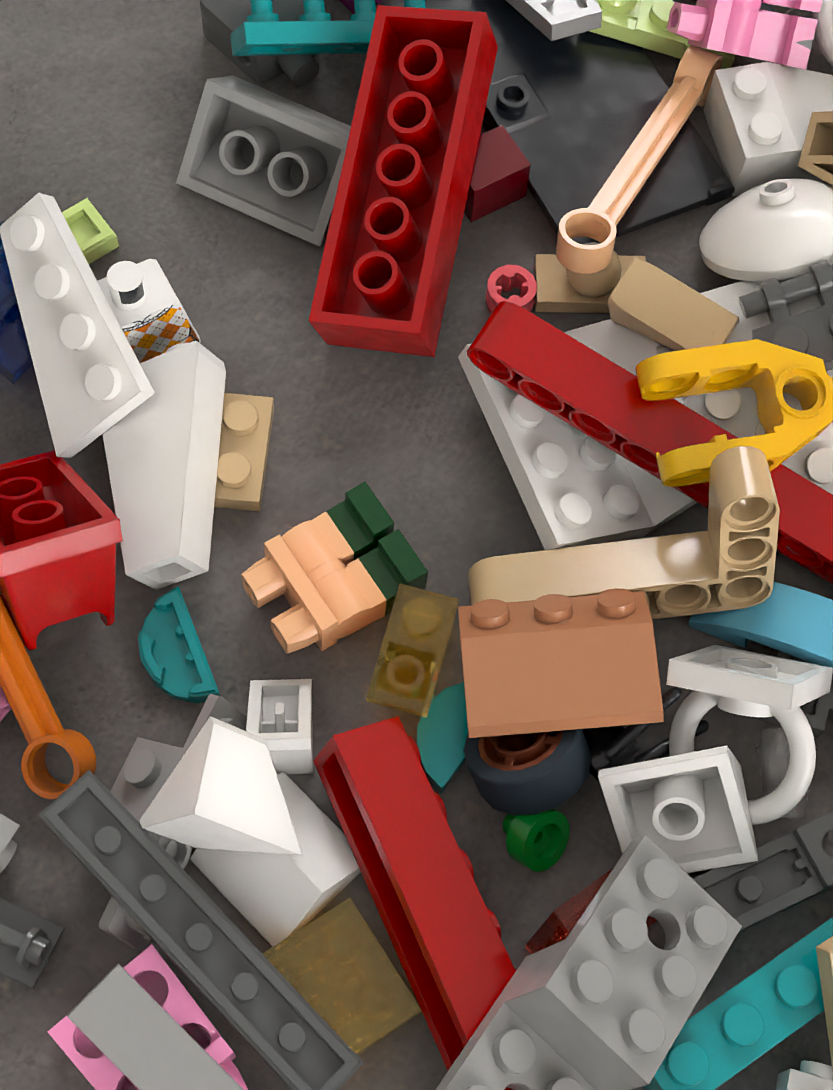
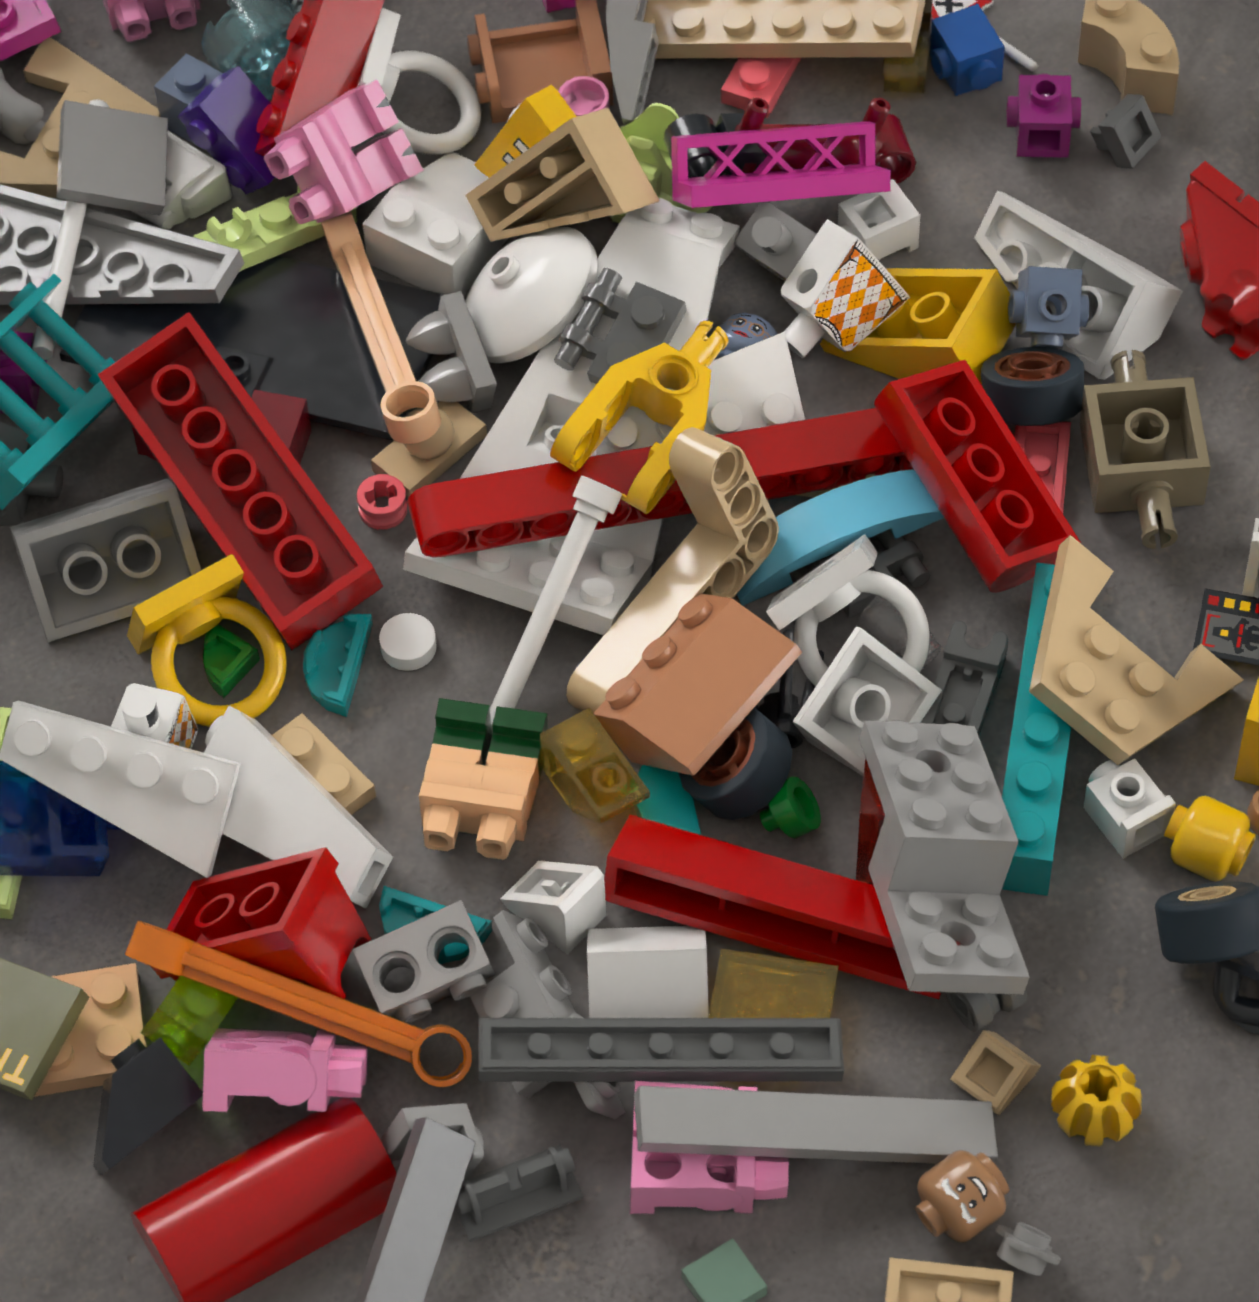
camera: 40 degrees left, 10 degrees down
white slope [139,716,303,856] -> none
tan slope [608,257,739,351] -> none
none -> yellow tile [127,554,287,727]
none -> green tile [203,624,260,698]
none -> teal tile [303,614,373,717]
none -> light grey brick [352,900,495,1024]
none -> white tile [379,613,437,671]
none -> light grey tile [406,291,497,413]
none -> white piece [490,475,622,734]

